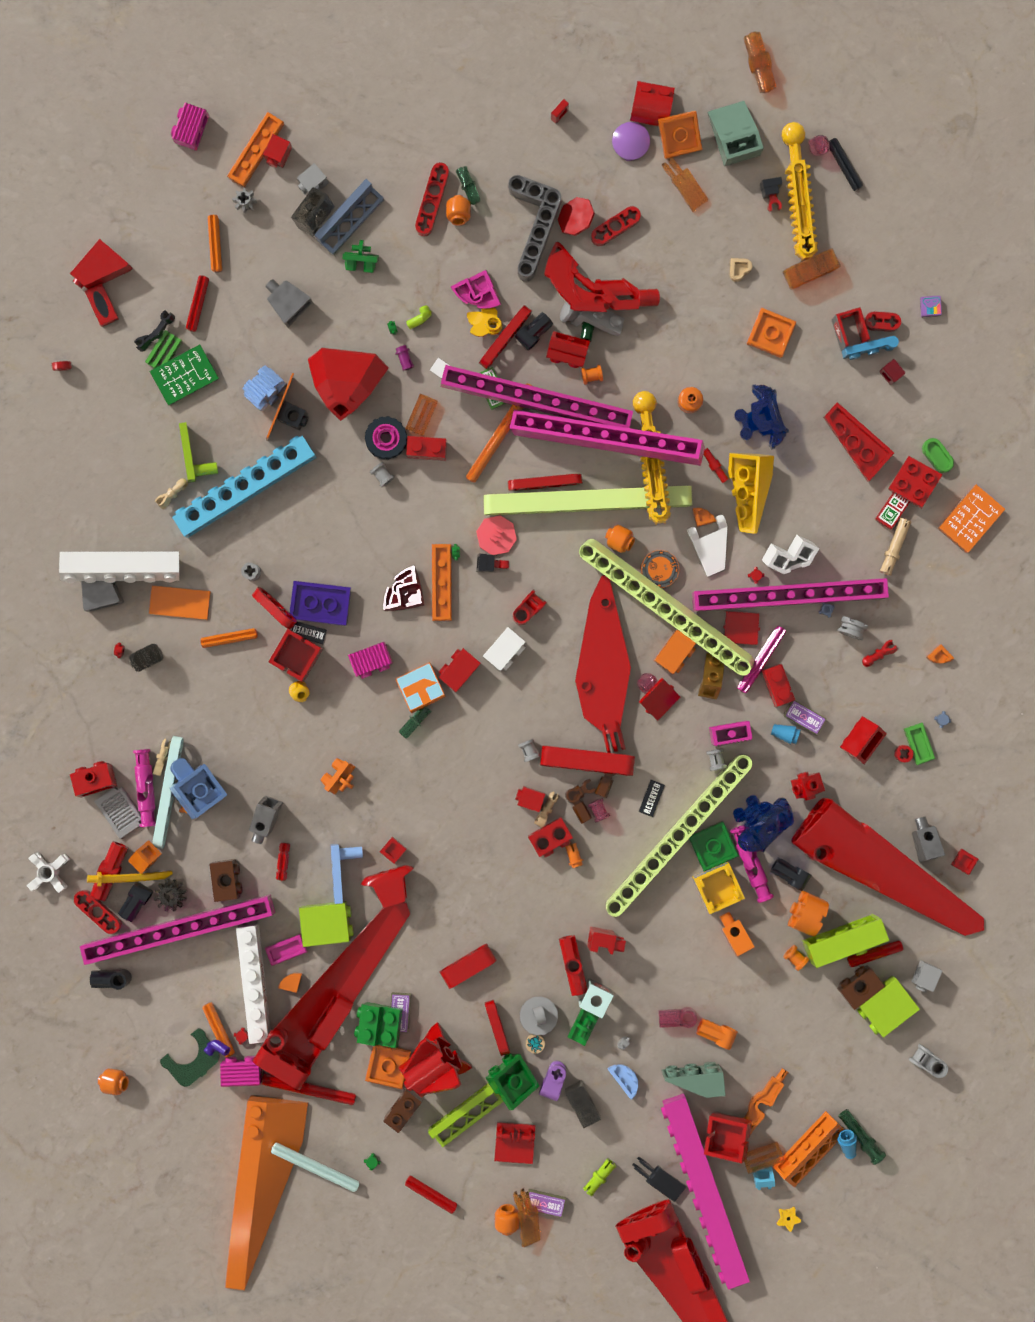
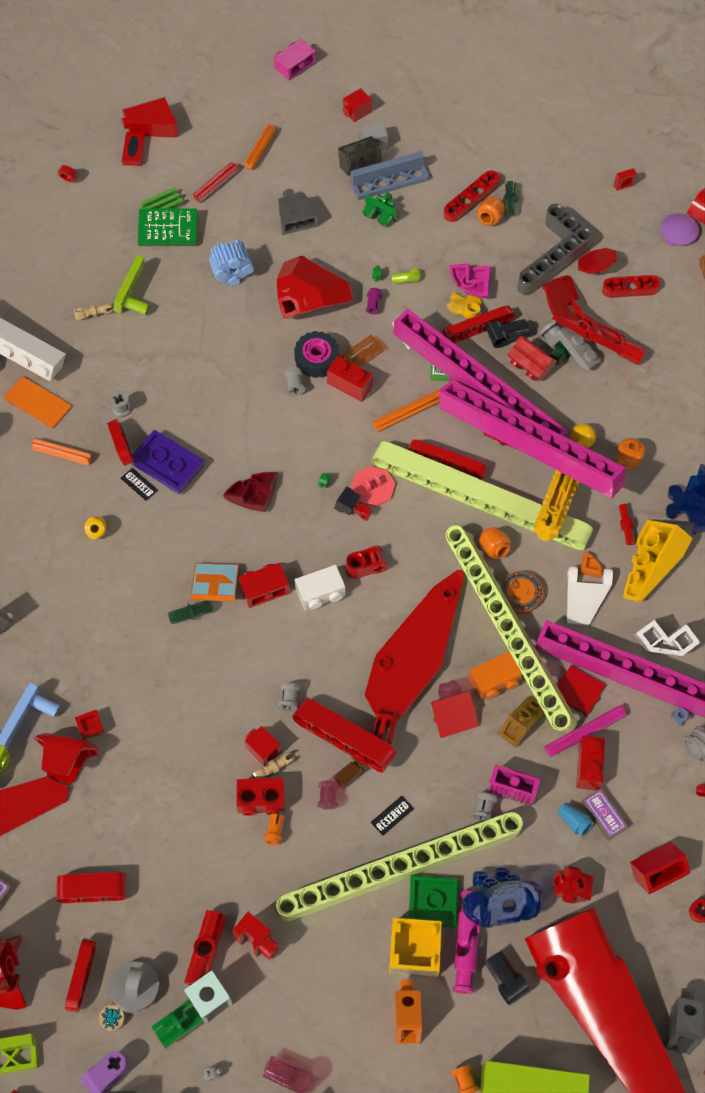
camera: 25 degrees right, 25 degrees down
black piece [134,310,175,352] -> none
medium azure brick [172,436,317,538] -> none
orange tile [227,112,284,187] -> none
light grey gear [232,187,257,214] -> none
orange piece [266,373,294,441] -> none
red piece [268,629,323,682] -> none
black brick [277,401,309,431] -> none
orange hips [320,758,355,795] -> none
dark pink brick [348,642,393,679] -> none
orange tile [432,544,452,621] -> none
green plate [486,1053,540,1110] -> none
reddish brown bar [565,779,596,824] -> none
orange bush [581,364,603,385] -> none
red piece [748,567,765,584] -> none
orange brick [788,891,829,937] -> none

